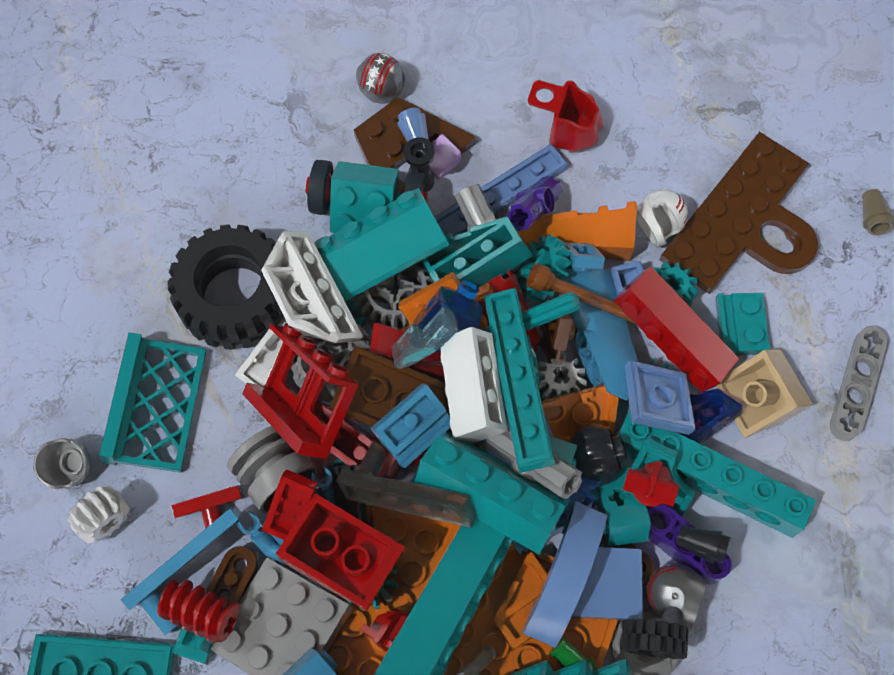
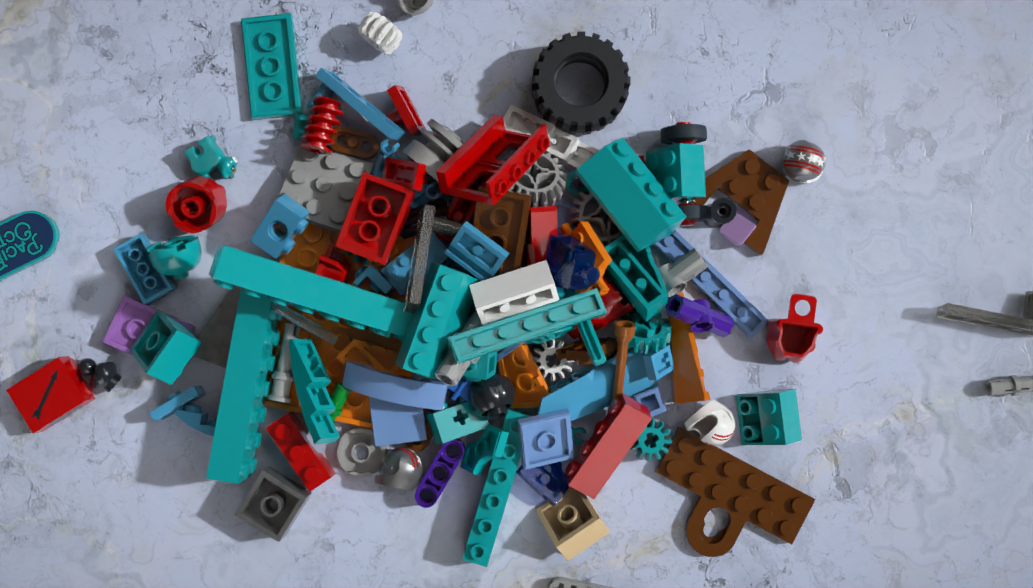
camera: 85 degrees right, 20 degrees up
teal fence [99,332,206,473] -> none
white wedge [261,231,363,343] -> none
clear light blue slope [392,306,458,369] -> none
medium blue cone [397,107,429,142] -> none
black tyre [622,618,689,659] -> none
red piece [623,461,680,507] -> none
black cone [676,525,730,564] -> none
teal plate [715,293,770,355] -> none
none -> dark azure bracket [353,265,395,295]
none -> dark azure piece [381,230,450,296]
none -> teal slope [735,389,802,445]

